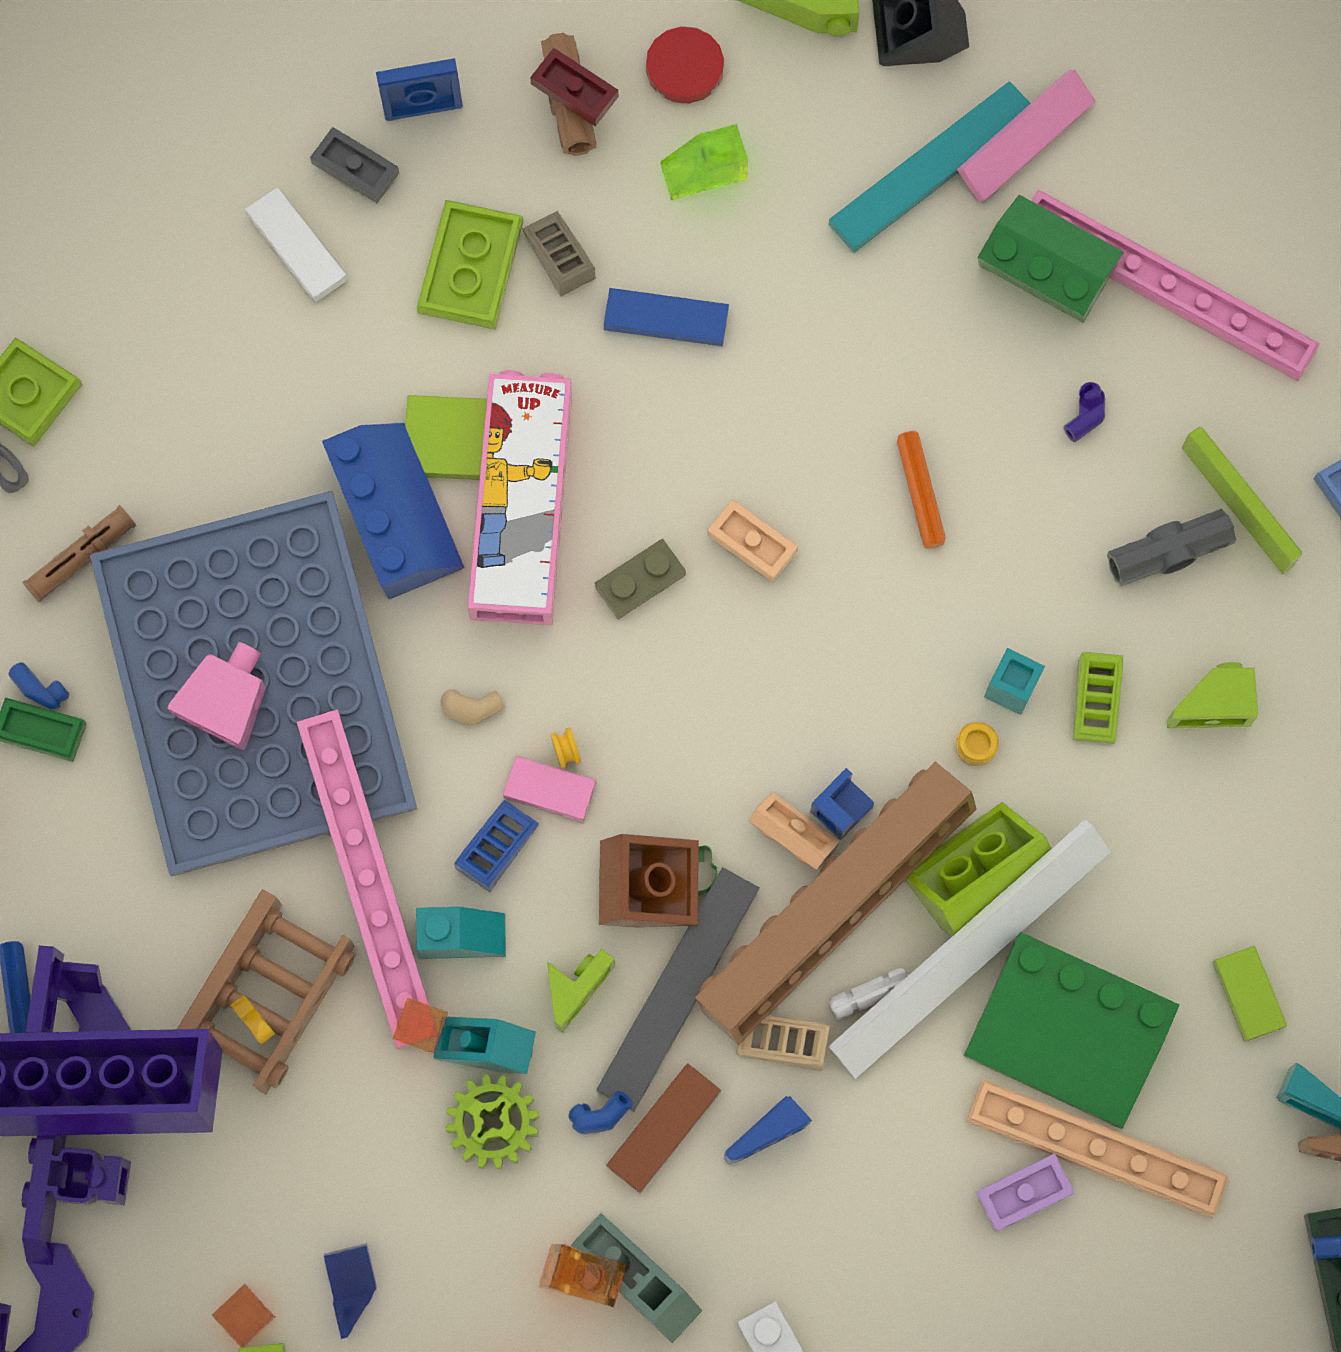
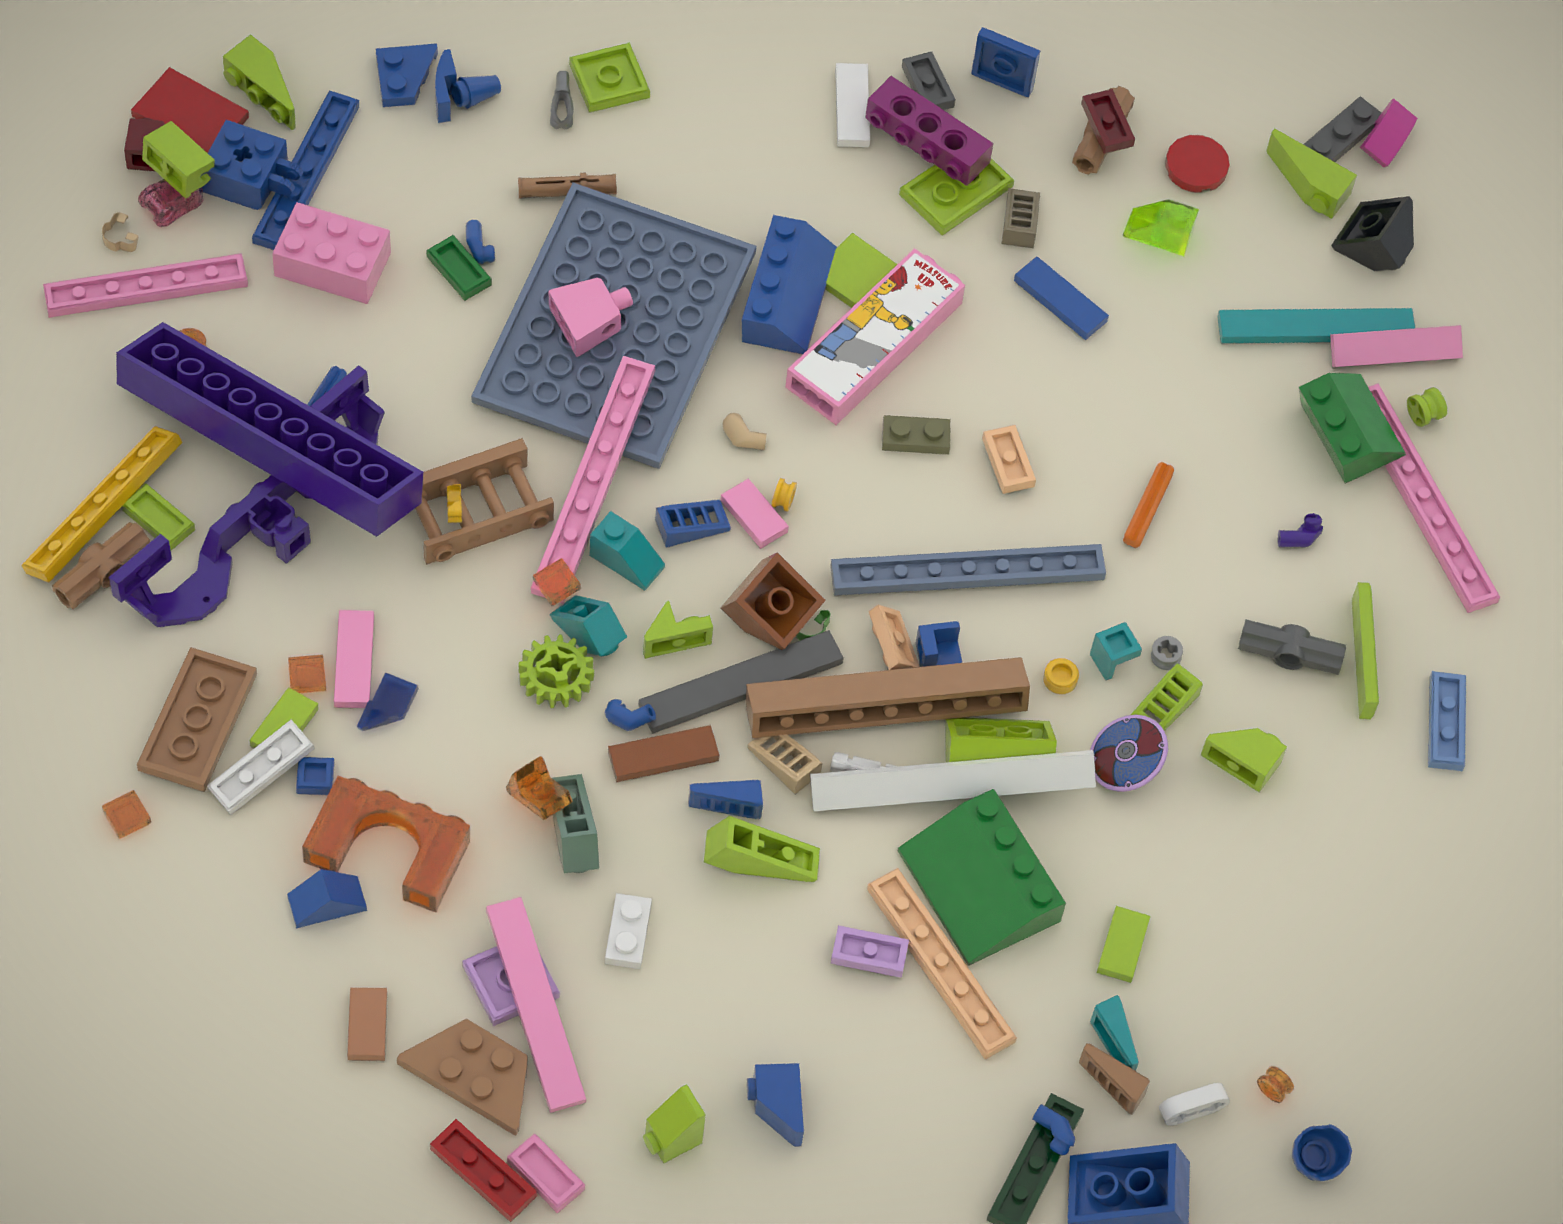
camera: 30 degrees right, 15 degrees down
none -> bright pink tile [334,610,374,708]
none -> lime slope [704,816,820,882]
none -> sand blue plate [830,544,1106,596]
none -> magenta brick [865,76,994,186]
none -> shield [1090,715,1168,792]
none -> light grey bush [1151,636,1183,670]
none -> lime wheel [1407,387,1447,427]

